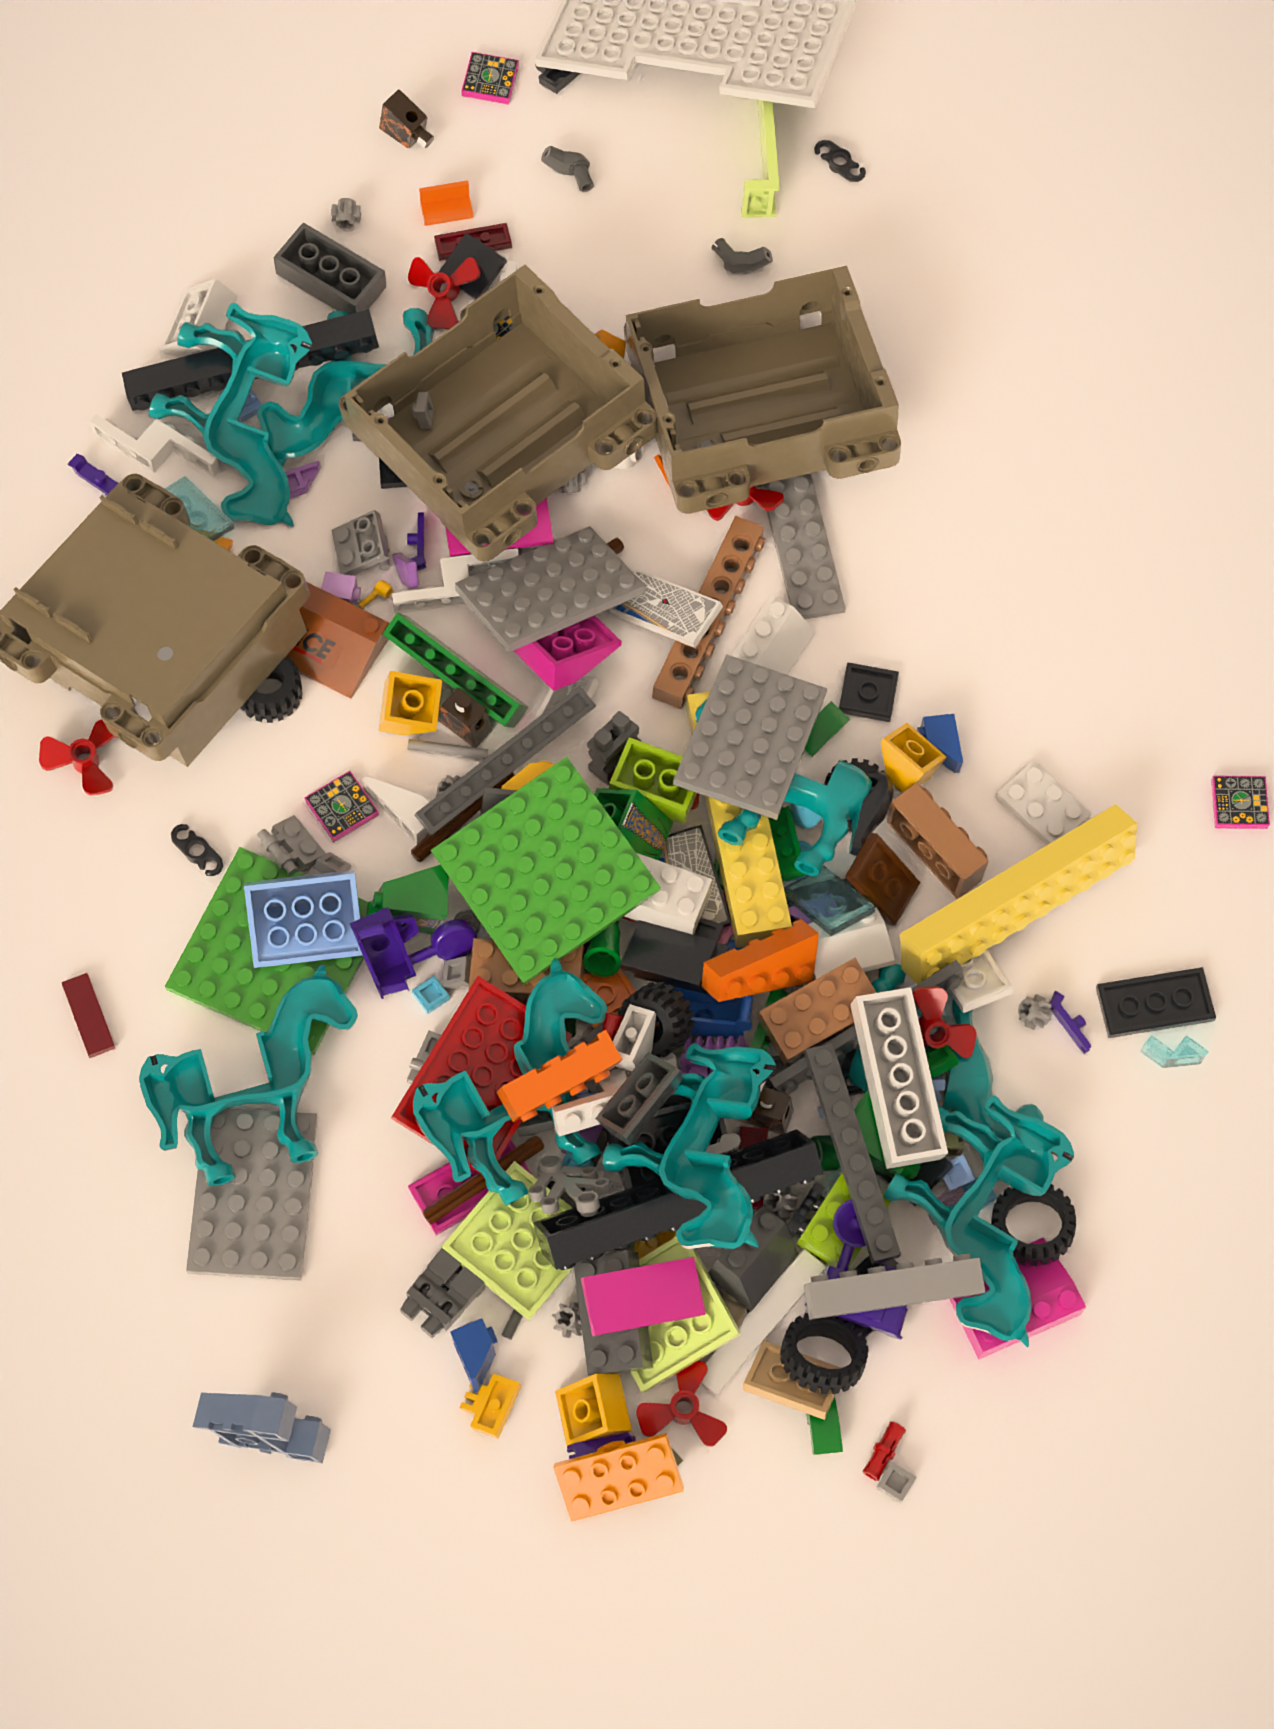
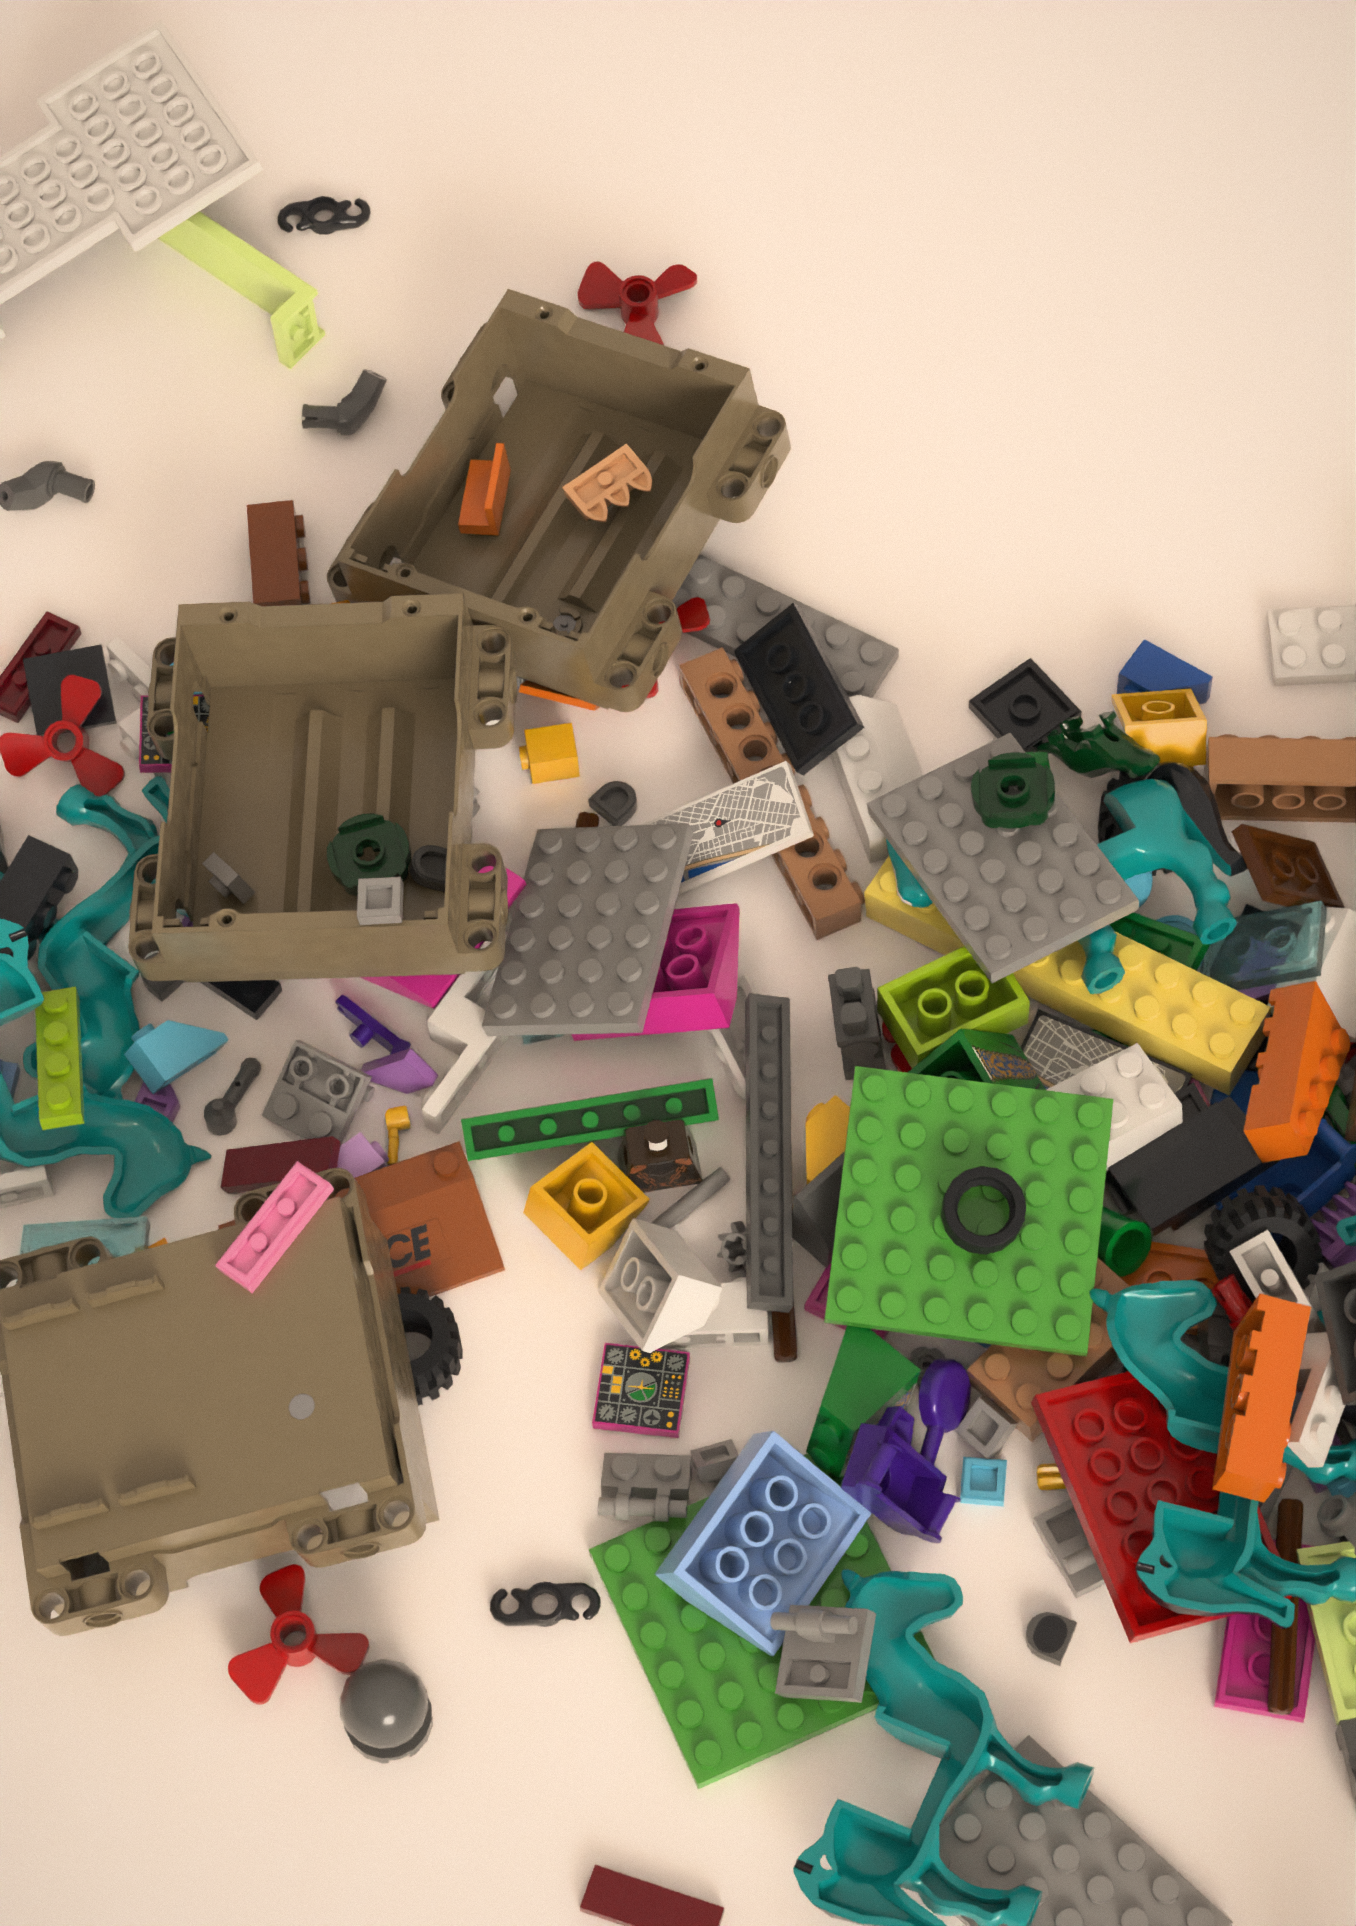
camera: 40 degrees left, 5 degrees down
none -> lime plate [35,987,85,1130]
none -> medium azure slope [124,1020,229,1095]
none -> dark grey piece [204,1057,262,1136]
none -> bright pink tile [215,1161,334,1293]
none -> dark red tile [220,1136,341,1194]
none -> dark orange brick [247,500,311,606]
none -> dark green plate [327,813,411,896]
none -> dark grey tile [339,1659,433,1764]
none -> light grey plate [357,877,404,925]
none -> orange panel [458,443,511,536]
none -> yellow brick [518,722,580,784]
none -> light nougat plate [562,443,652,522]
none -> red piece [577,261,698,345]
none -> dark grey tile [588,781,637,826]
none -> white slope [598,1218,723,1353]
none -> black tile [734,603,865,776]
none -> light grey plate [770,1605,876,1703]
none -> black tyre [941,1166,1027,1255]
none -> dark green plate [971,752,1056,829]
none -> tile [1025,1612,1077,1666]
none -> dark green animal [1037,711,1160,779]

